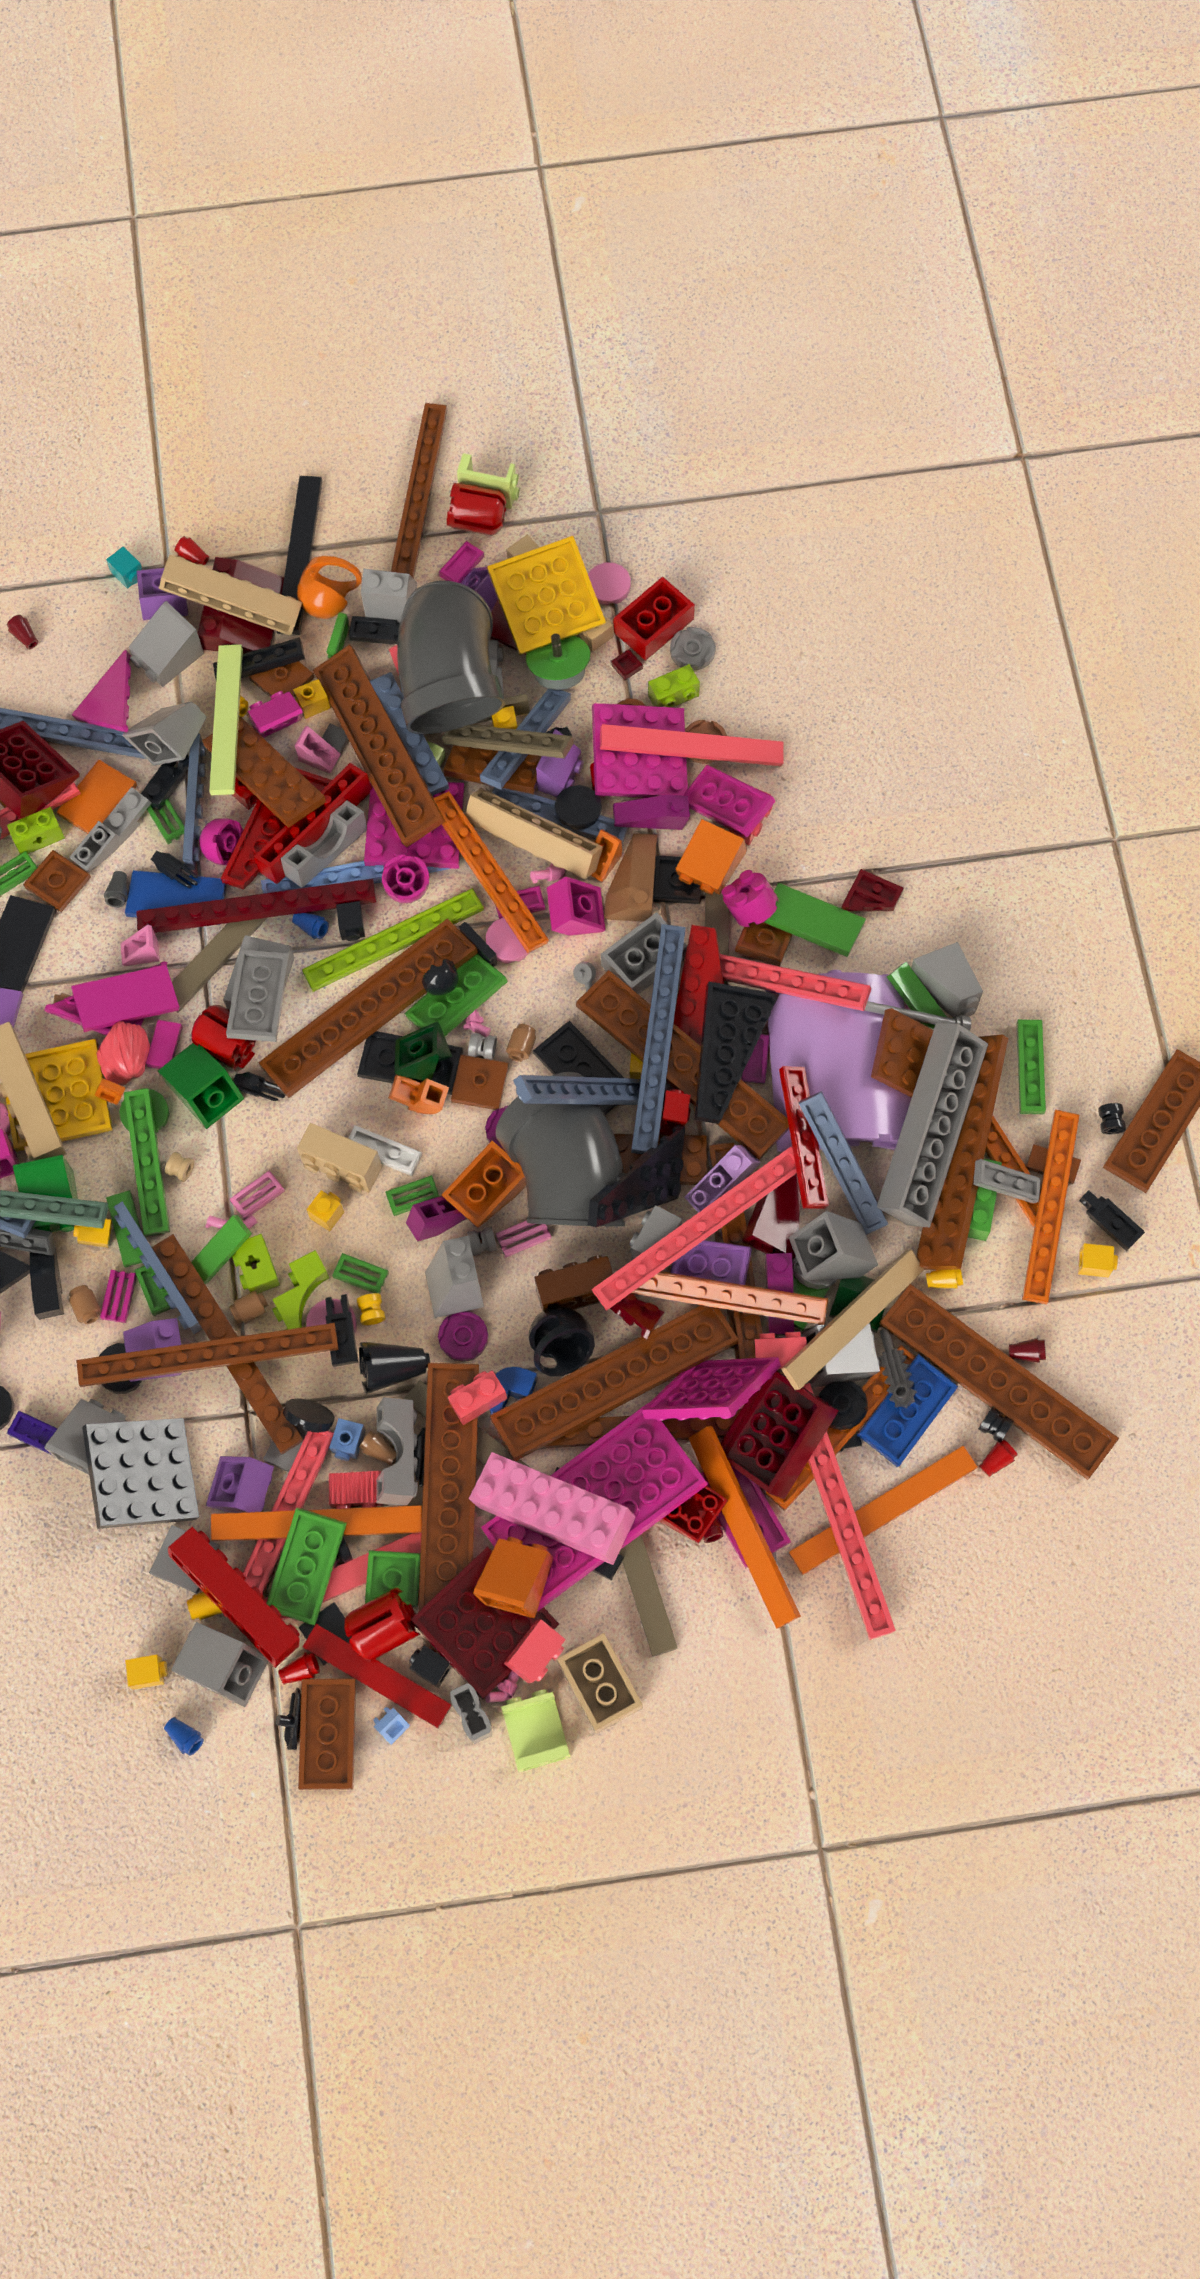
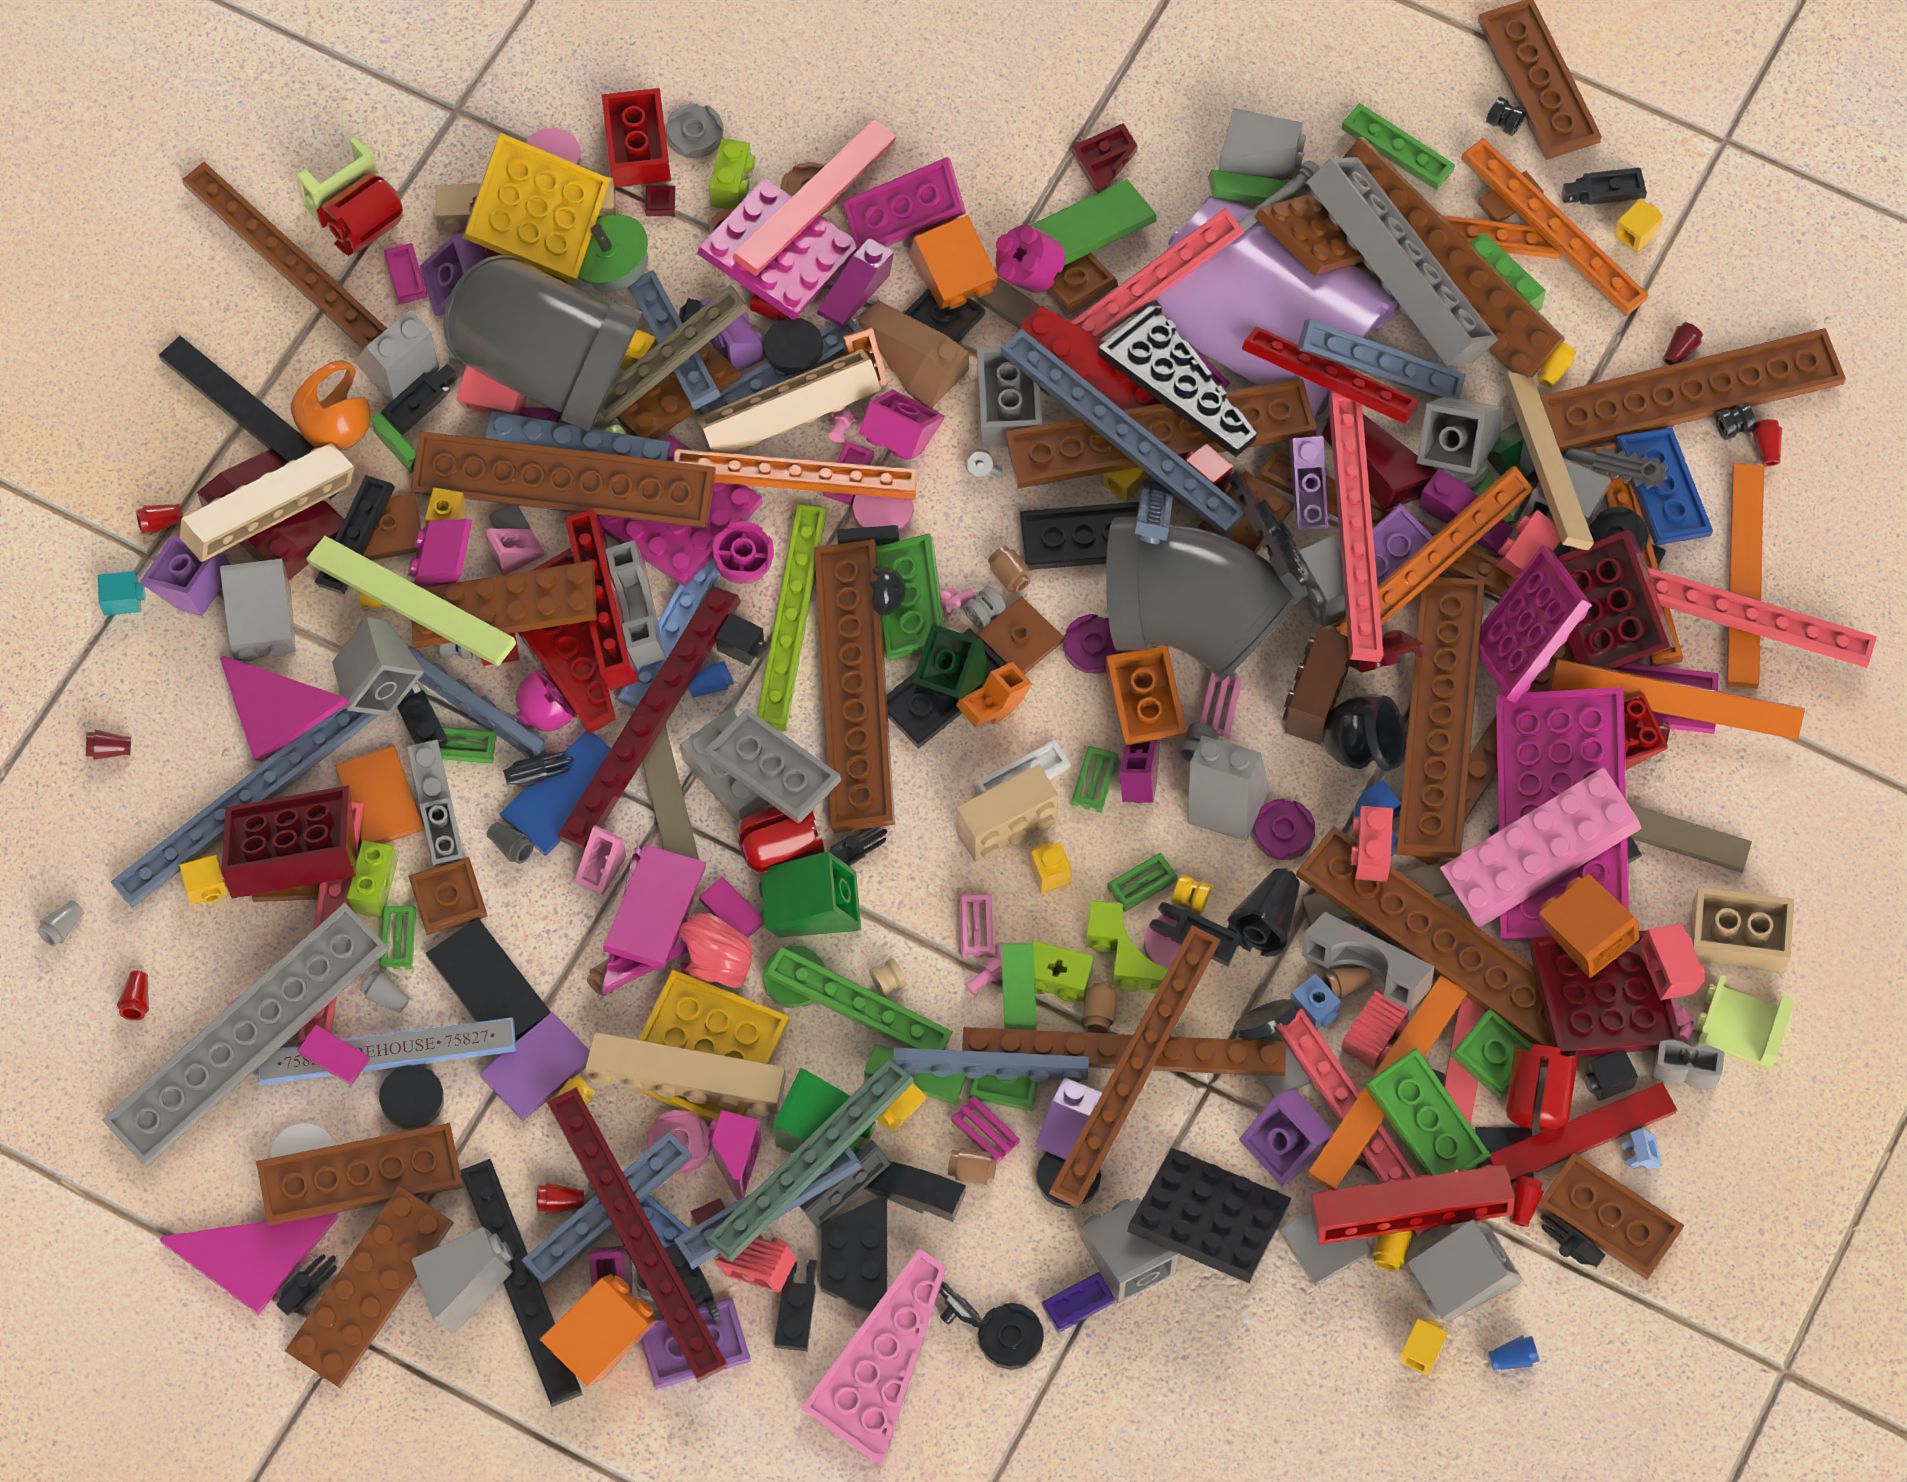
camera: 55 degrees left, 5 degrees down
orange tile [95,1078,125,1105] -> none
light grey tile [973,1159,1041,1203] -> none

